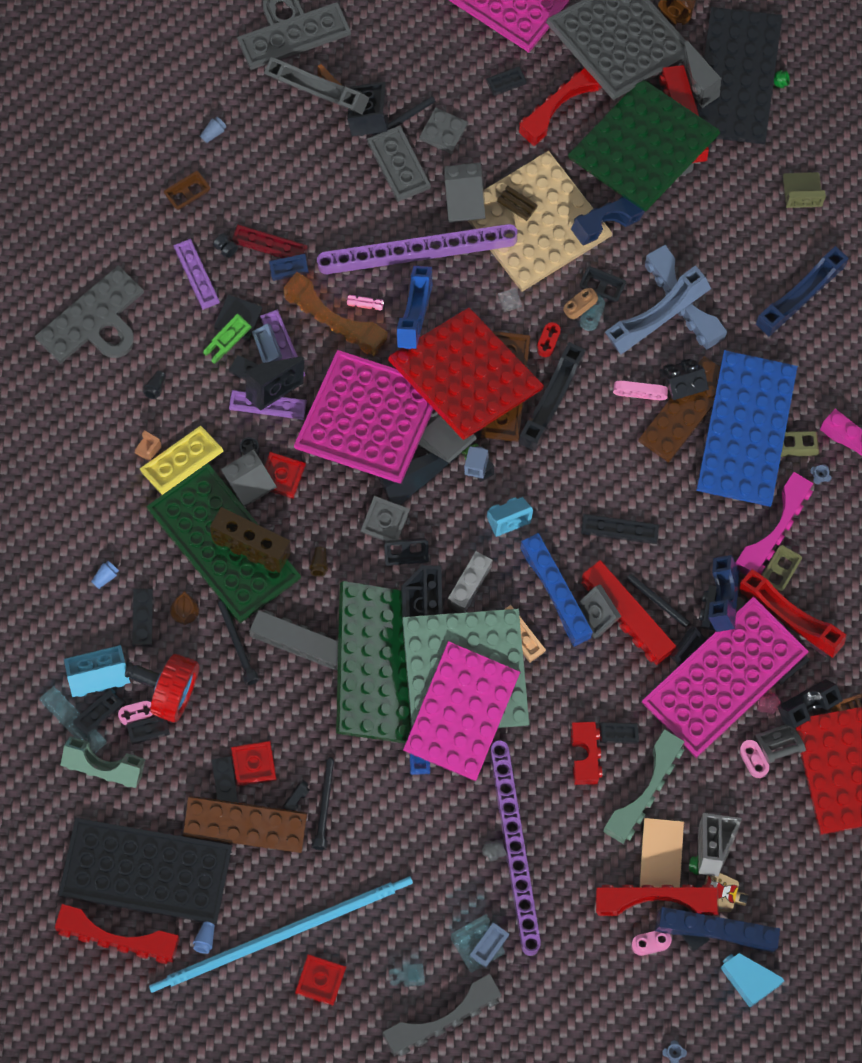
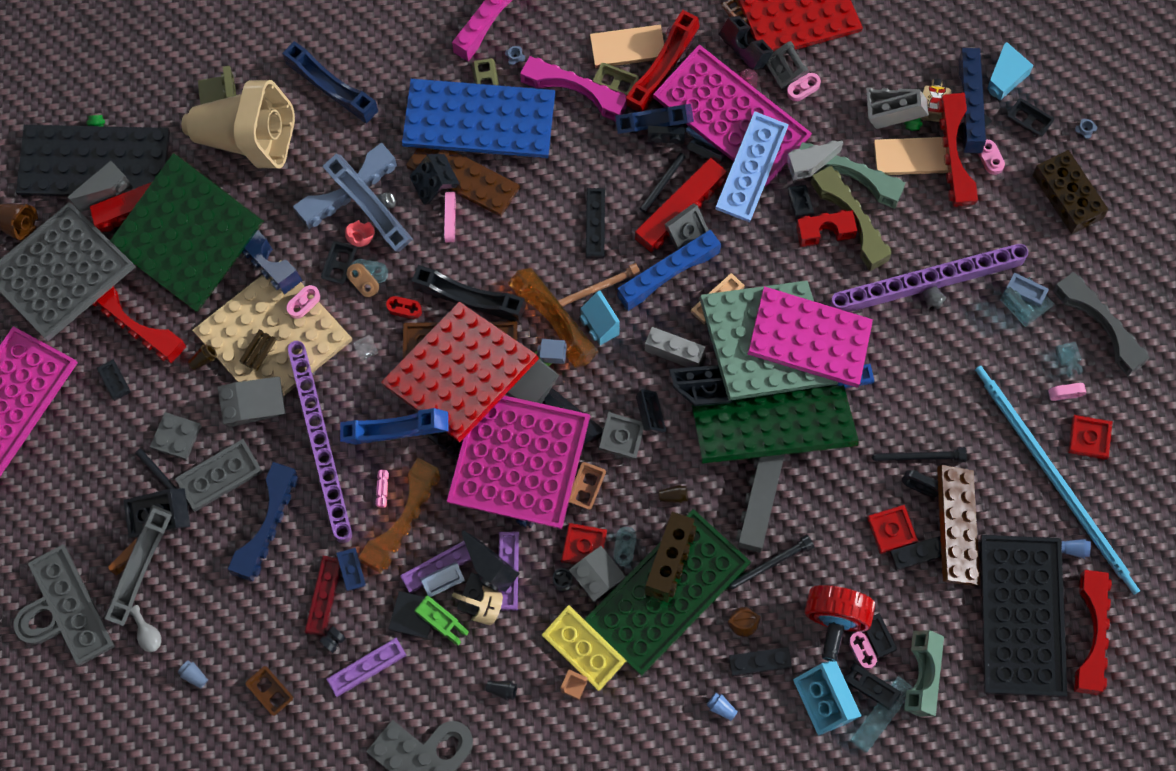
camera: 90 degrees left, 0 degrees up
none -> light grey piece [129,605,161,652]
none -> tan cone [182,80,295,168]
none -> dark brown cone [188,344,217,370]
none -> dark blue arch [228,462,298,582]
none -> bright pink plate [287,285,320,319]
none -> coral hair [345,220,375,247]
none -> dark grey arm [377,192,396,208]
none -> tan helmet [452,586,503,625]
none -> clear orange arch [508,268,599,368]
none -> nougat piece [556,263,641,308]
none -> nougat piece [569,462,606,510]
none -> light nougat tile [590,25,664,68]
none -> clear light blue plate [614,526,636,566]
none -> light blue plate [715,111,789,223]
none -> light grey slope [787,141,843,181]
none -> olive arch [811,166,891,271]
none -> black piece [1008,98,1054,137]
none -> dark brown brick [1033,150,1109,234]
none -> bright pink beam [1048,383,1086,401]

